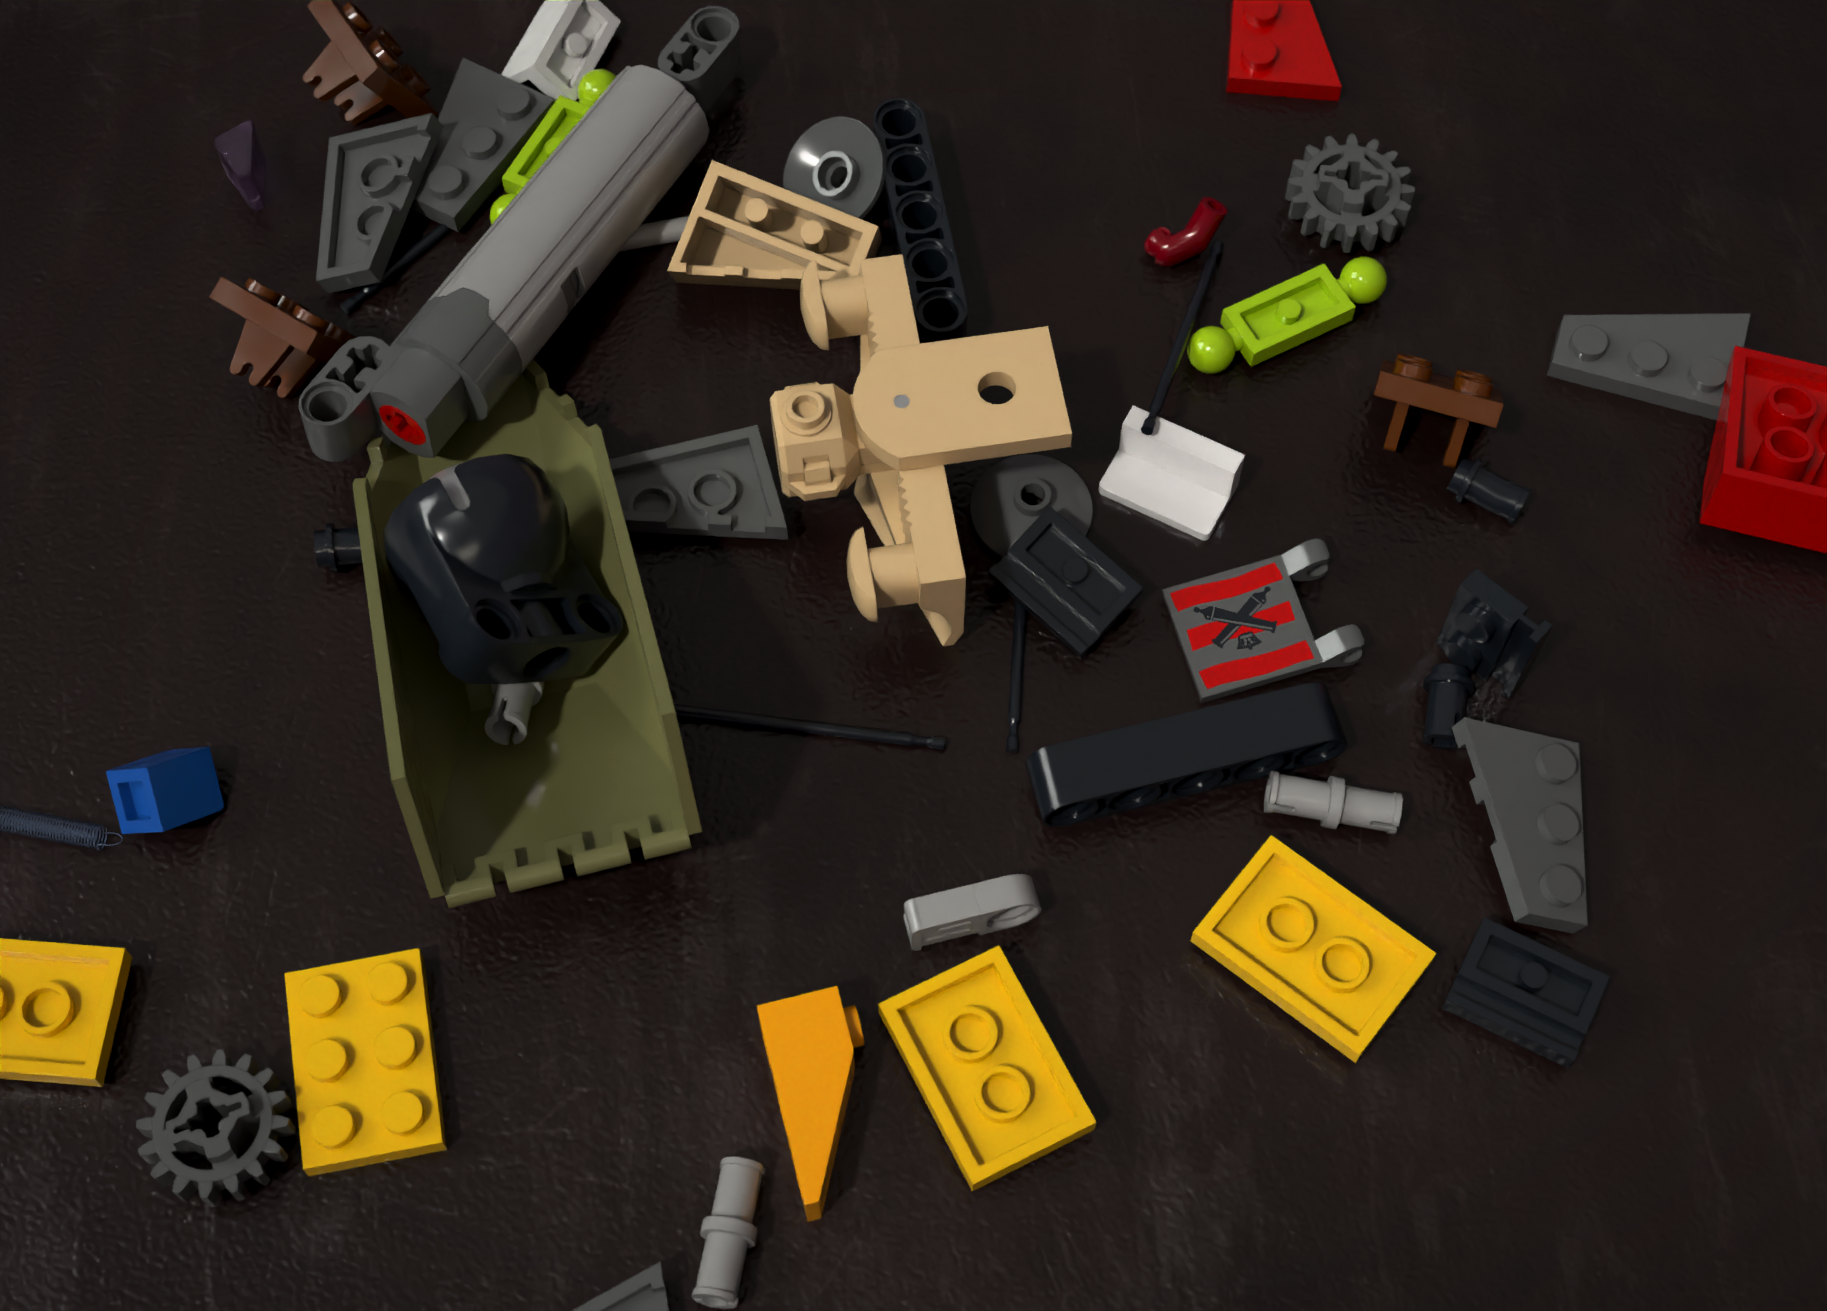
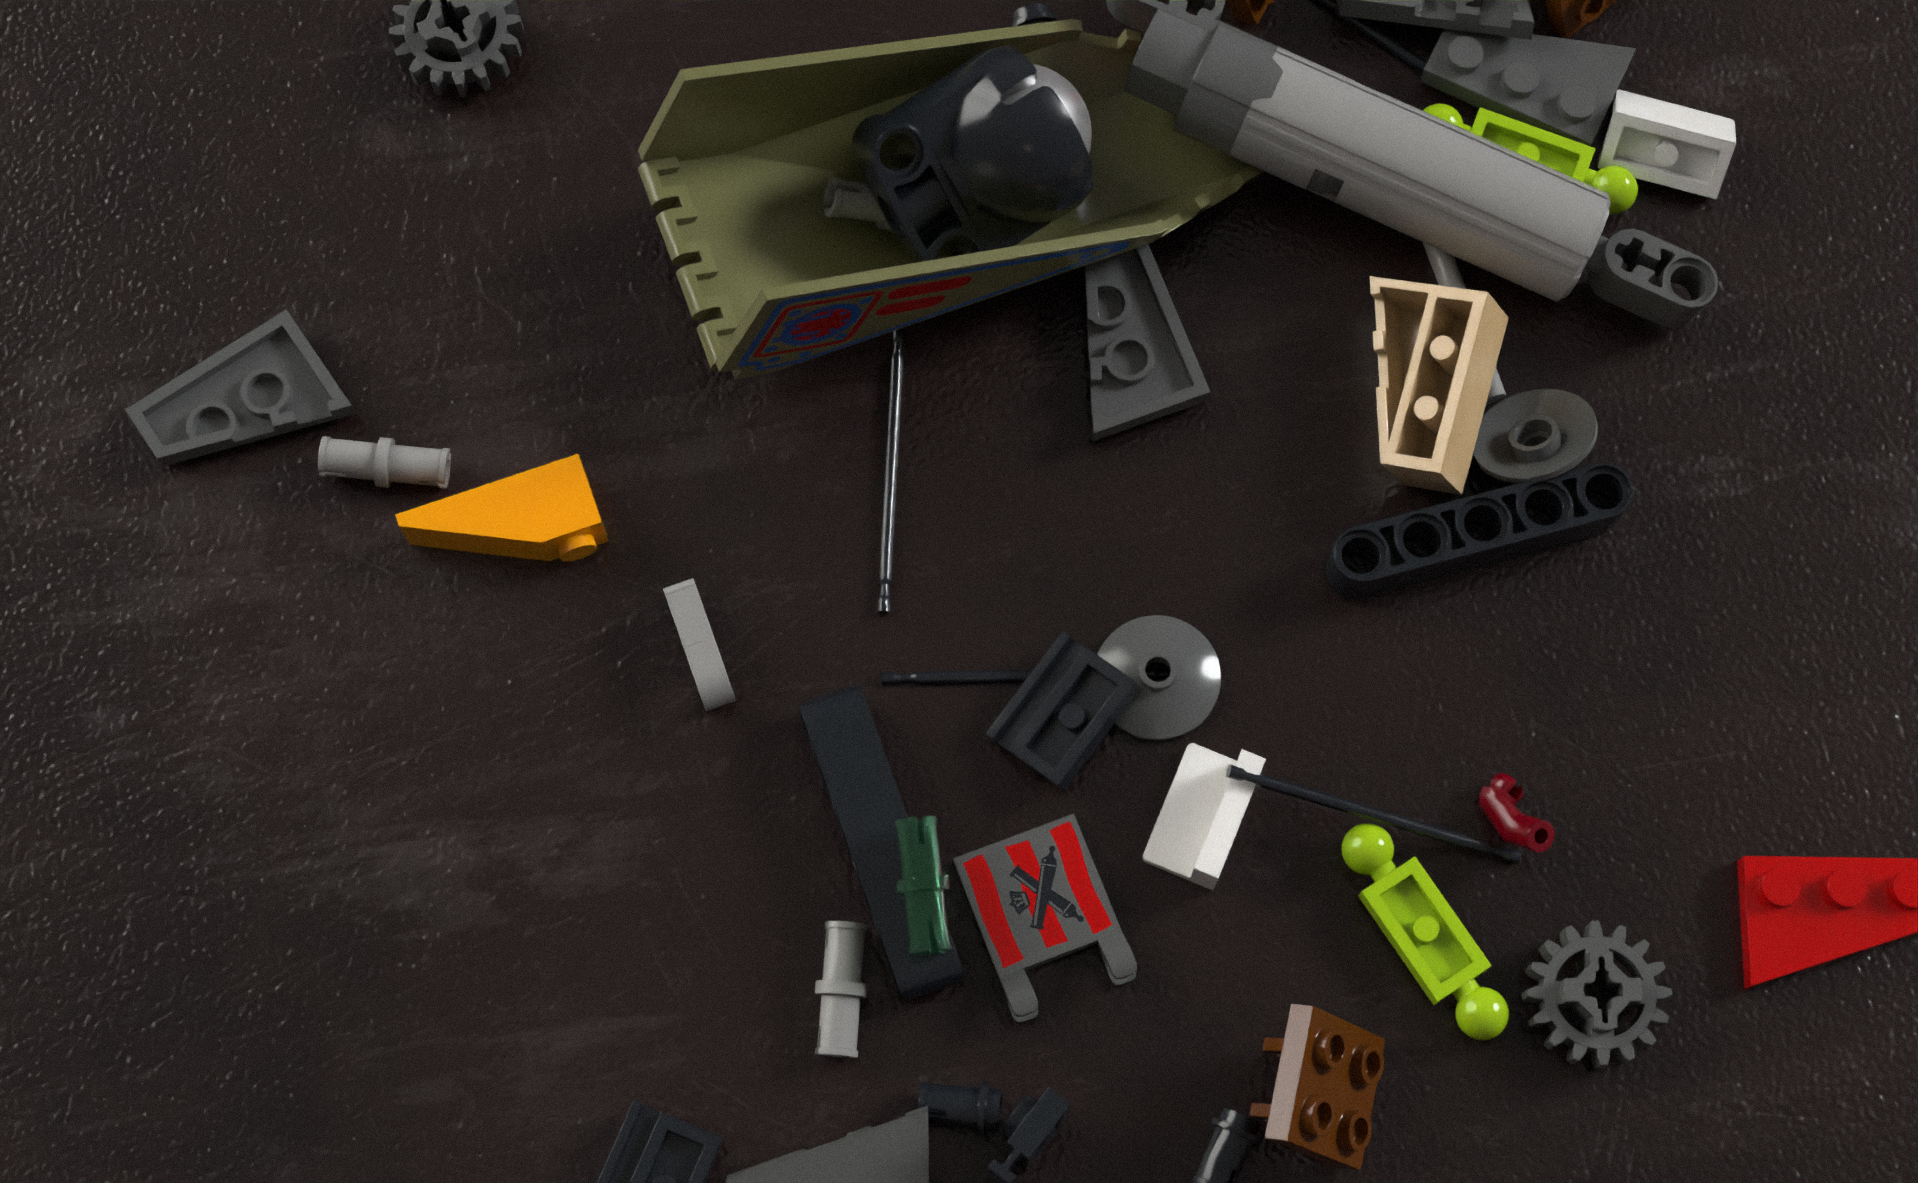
camera: 85 degrees right, 10 degrees up
yellow plate [284,948,447,1176] -> none
tan piece [769,254,1072,646] -> none
yellow plate [878,945,1097,1192] -> none
yellow plate [1190,835,1437,1063] -> none
none -> clear green pin [895,816,952,955]

